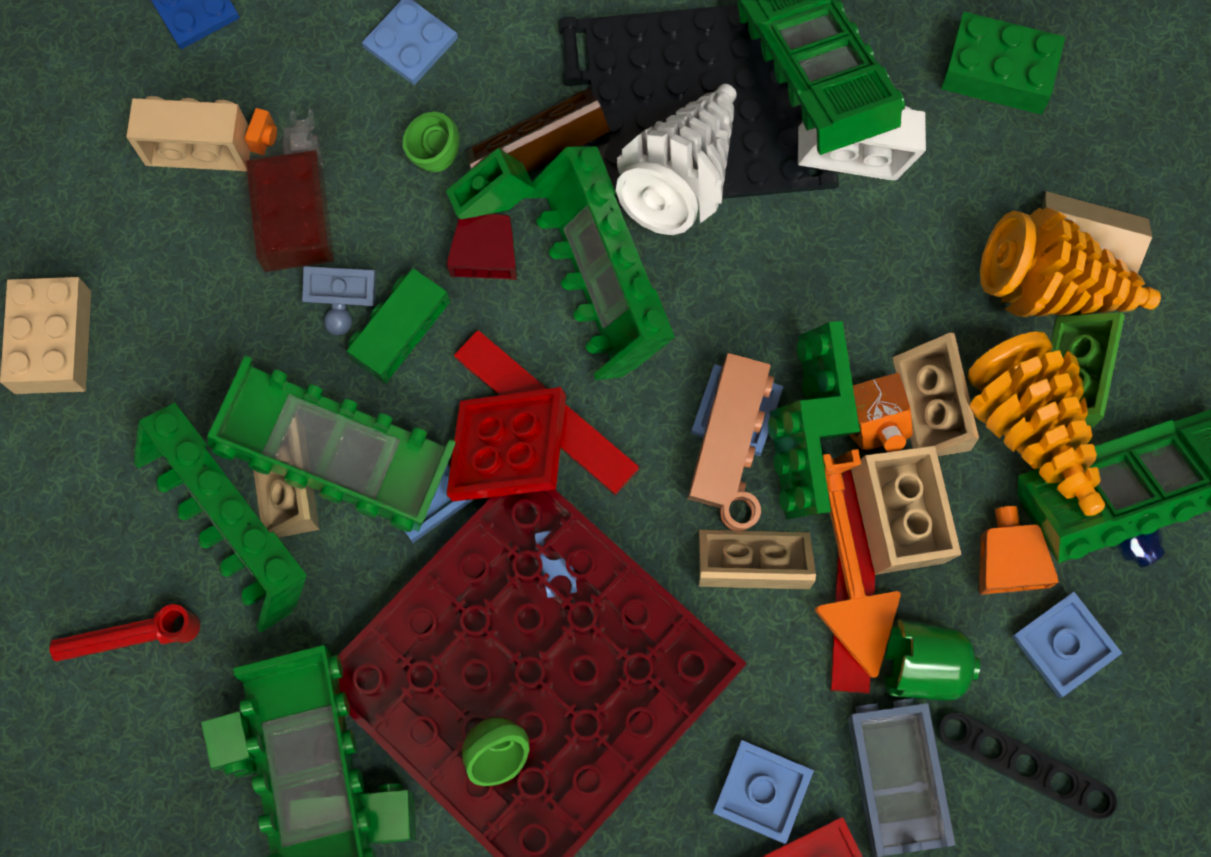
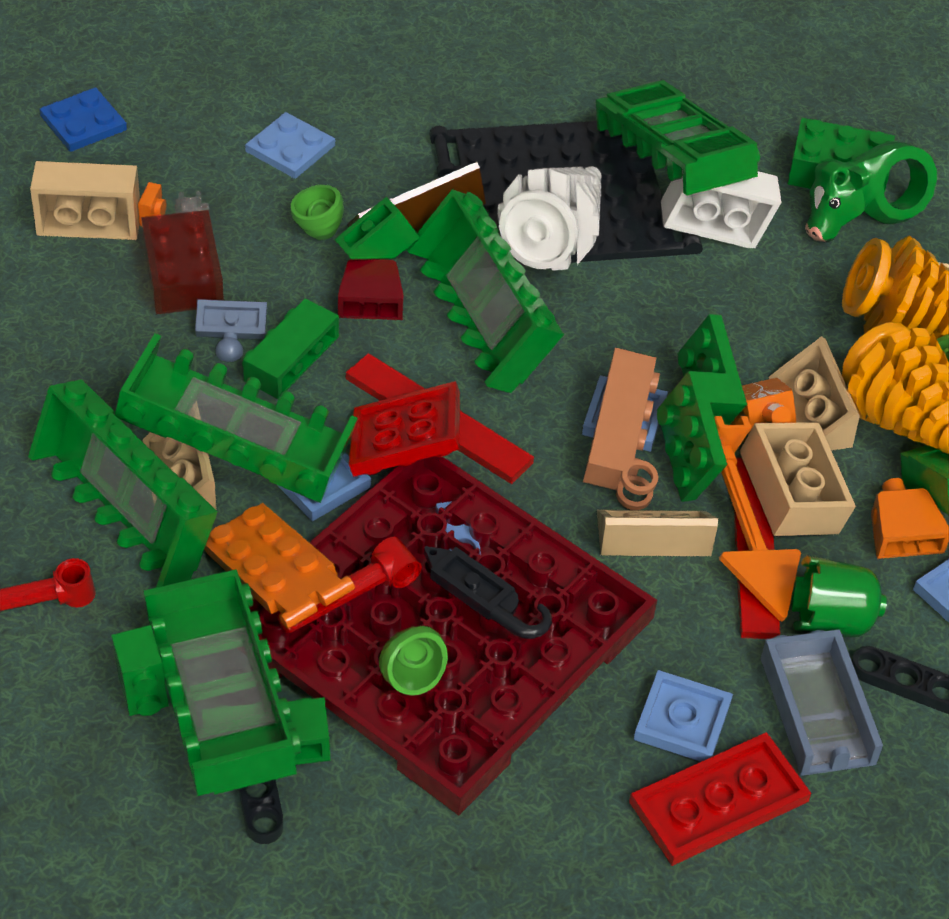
camera: 10 degrees left, 25 degrees down
none -> orange hinge [204,503,355,629]
none -> red axle [278,537,422,633]
none -> black plate [424,546,552,639]
none -> green animal [805,141,937,242]

